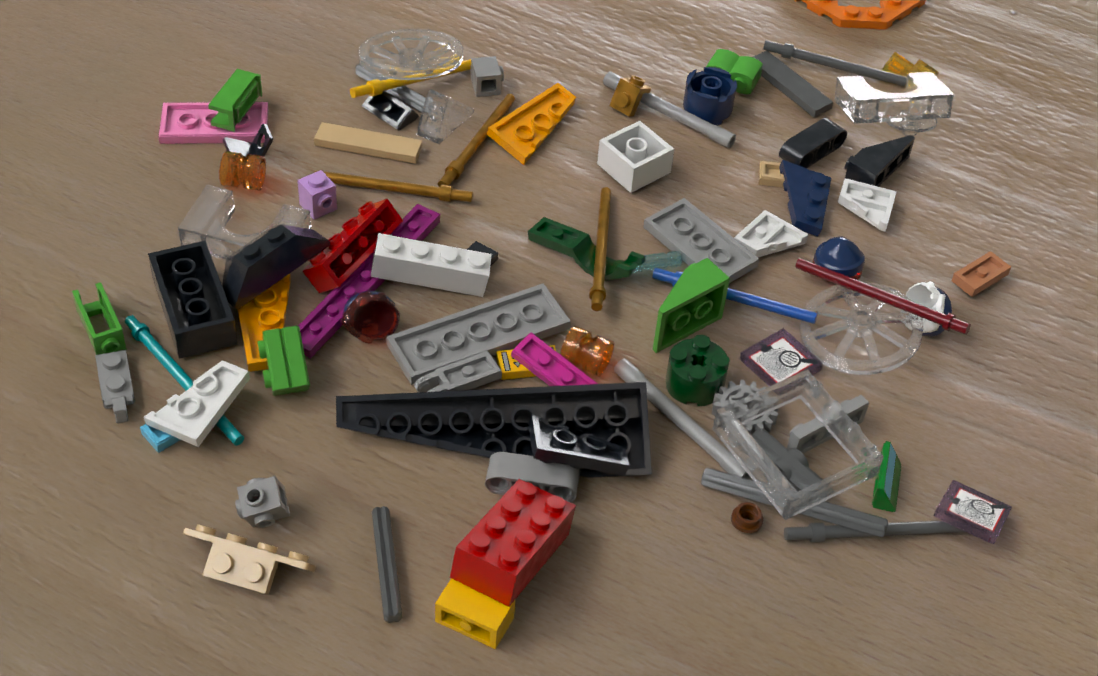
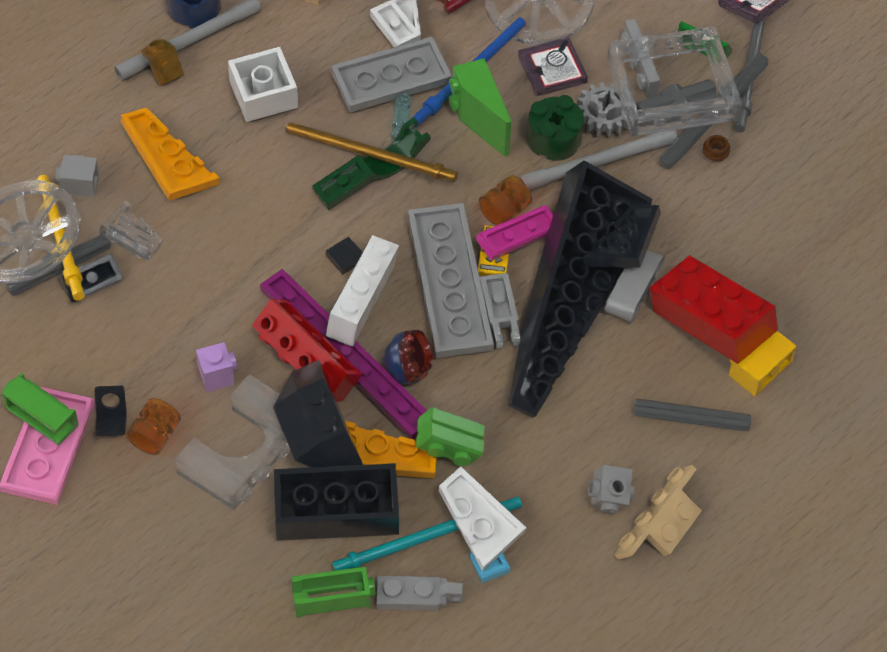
camera: 70 degrees left, 10 degrees up
tan tile [314,122,422,164] -> none
pearl gold bar [314,170,473,202] -> none
pearl gold bar [438,94,515,187] -> none

